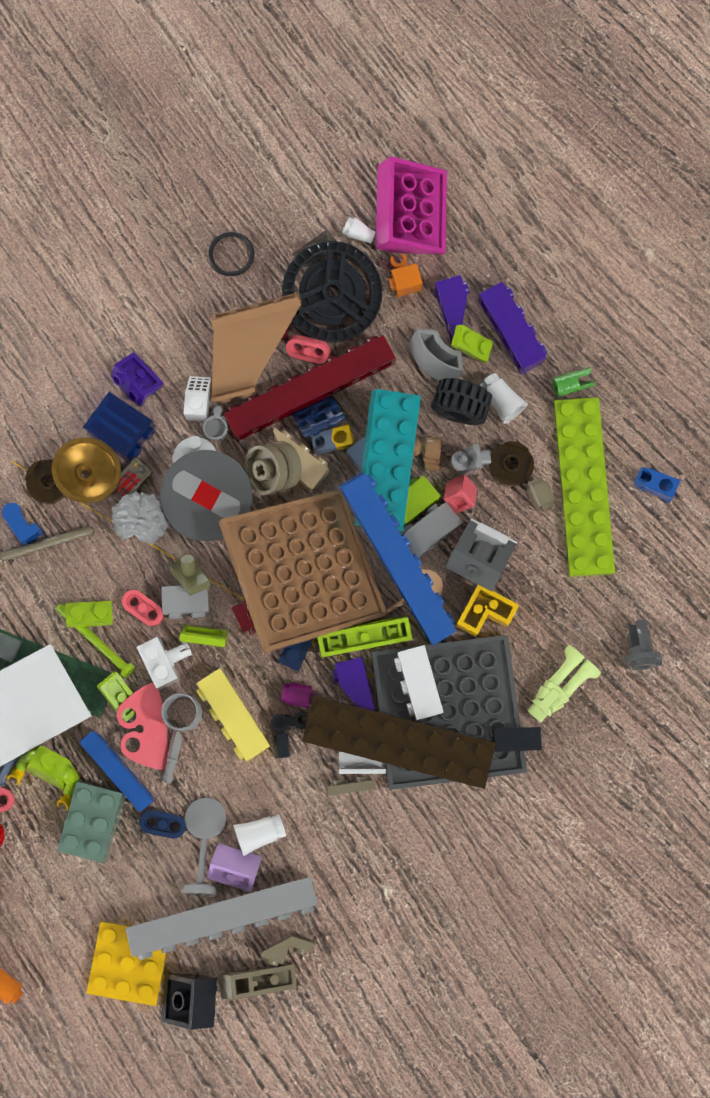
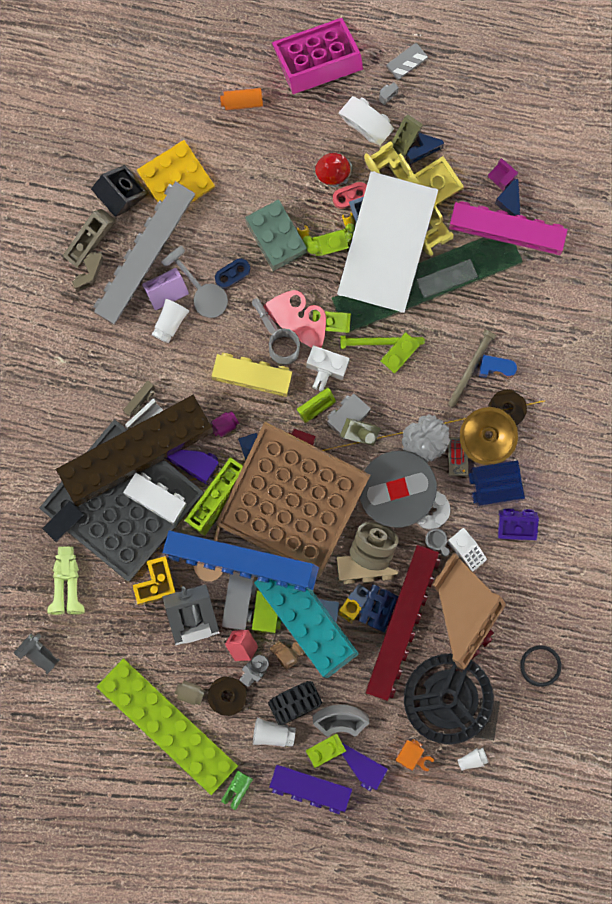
camera: 135 degrees right, 0 degrees up
blue slope [80,731,156,812] -> none
coral plate [122,590,164,627] -> none
black bar [270,711,306,759] -> none
coral plate [286,335,331,364] -> none
dark pink slope [376,156,447,255] -> none
blue leg [633,467,681,503] -> none

